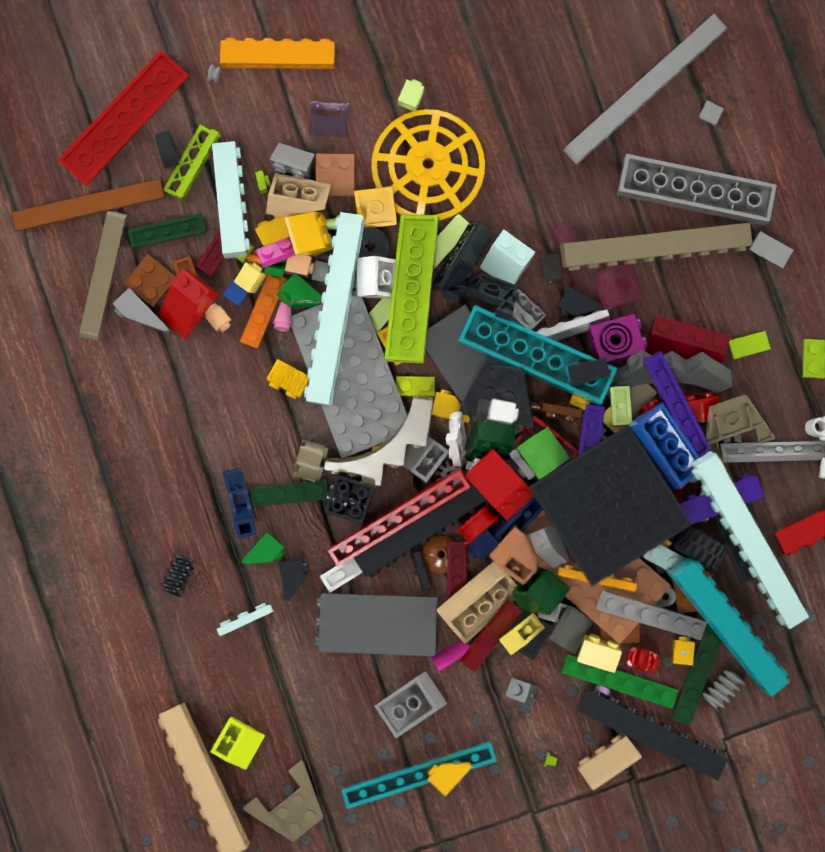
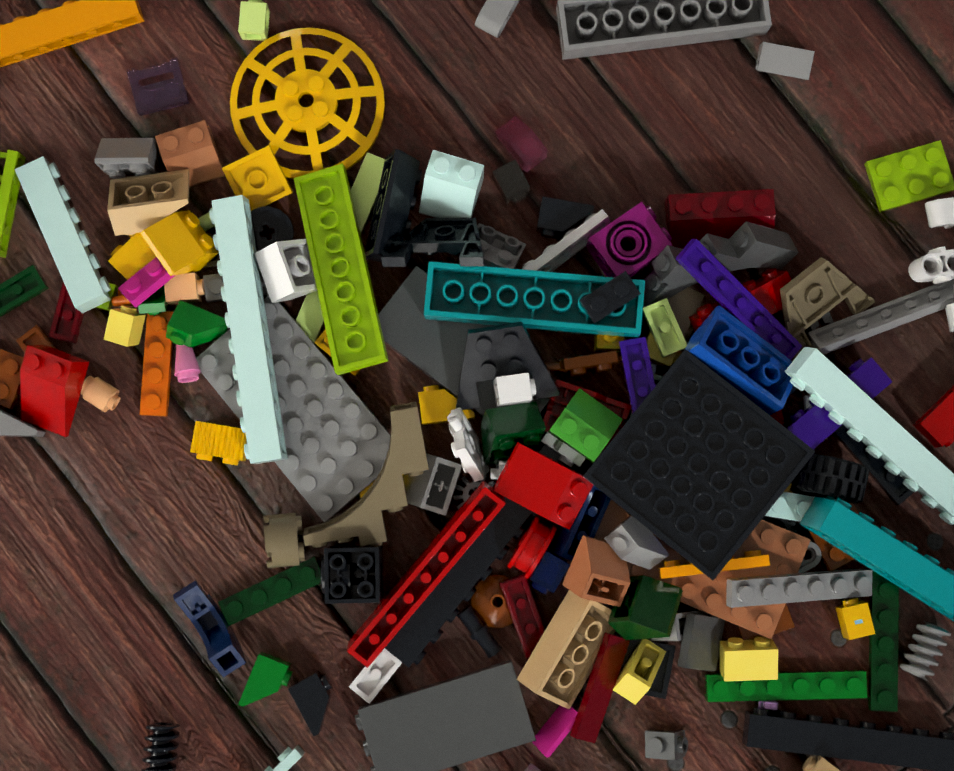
camera: 25 degrees left, 0 degrees up
blue tile [223,280,249,306] -> none
lime plate [255,170,270,194] -> none
neon yellow plate [396,377,435,397] -> none
dark tan brick [560,223,752,271] -> none
clear pink slope [592,264,644,310] -> none
red gear [626,647,660,673] -> none
lime tile [728,331,771,360] -> none

